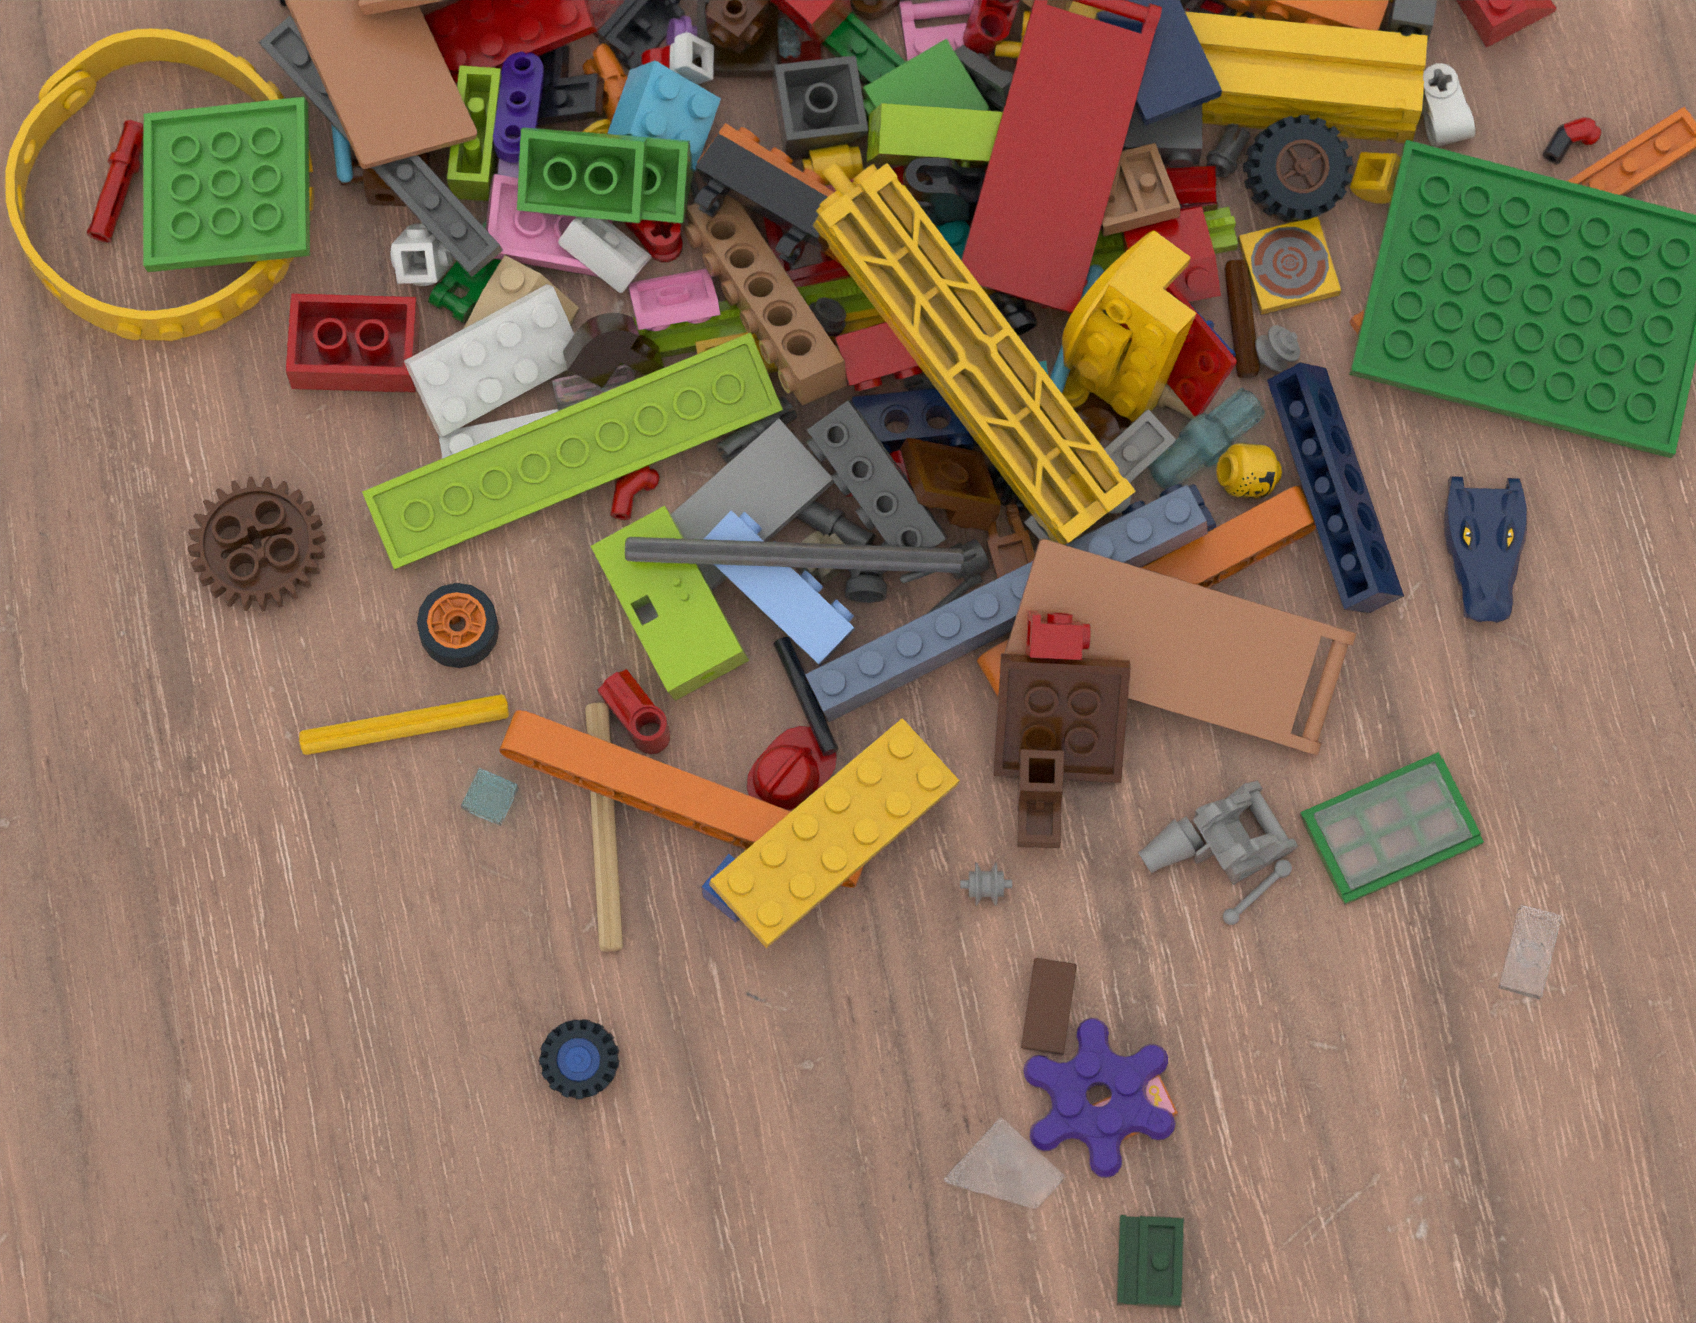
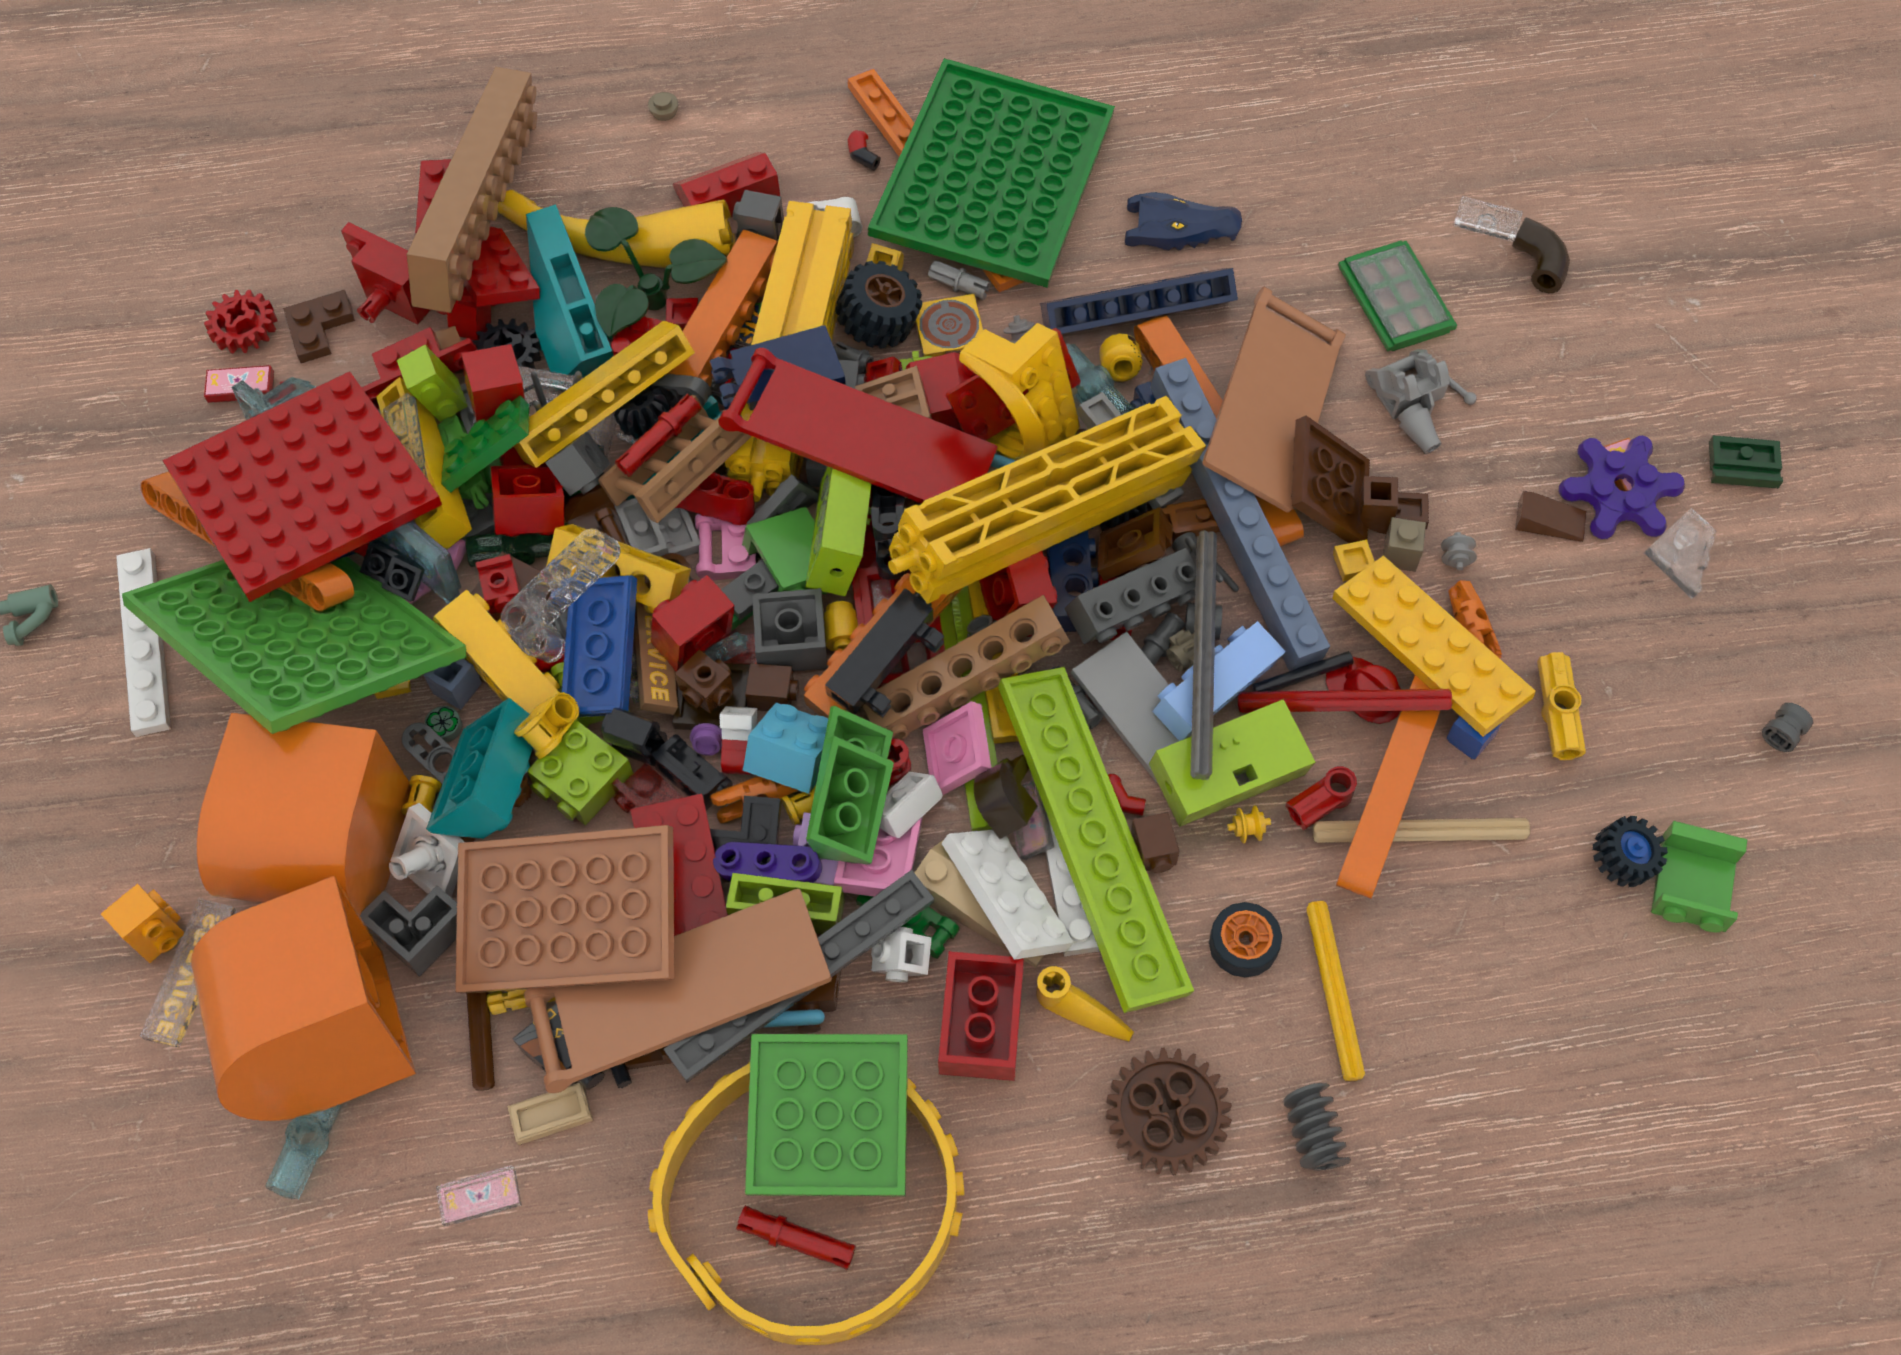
camera: 85 degrees left, 10 degrees down
clear light blue tile [461,768,519,826] -> none
red brick [1025,610,1091,660] -> none
none -> dark grey plate [721,559,779,620]
none -> reddish brown brick [745,663,799,711]
none -> light grey axle [928,261,991,300]
none -> yellow piece [1036,966,1134,1042]
none -> reddish brown brick [1131,812,1180,873]
none -> yellow wheel [1227,805,1271,844]
none -> red axle [1238,689,1452,713]
none -> dark grey piece [1283,1083,1351,1171]
none -> yellow plate [1333,540,1375,581]
none -> dark tan brick [1383,517,1426,572]
none -> orange hinge [1448,580,1502,659]
none -> dark brown cylinder [1512,217,1570,293]
none -> yellow piece [1537,652,1586,761]
none -> bright green panel [1651,821,1748,933]
none -> dark grey wheel [1762,703,1814,752]

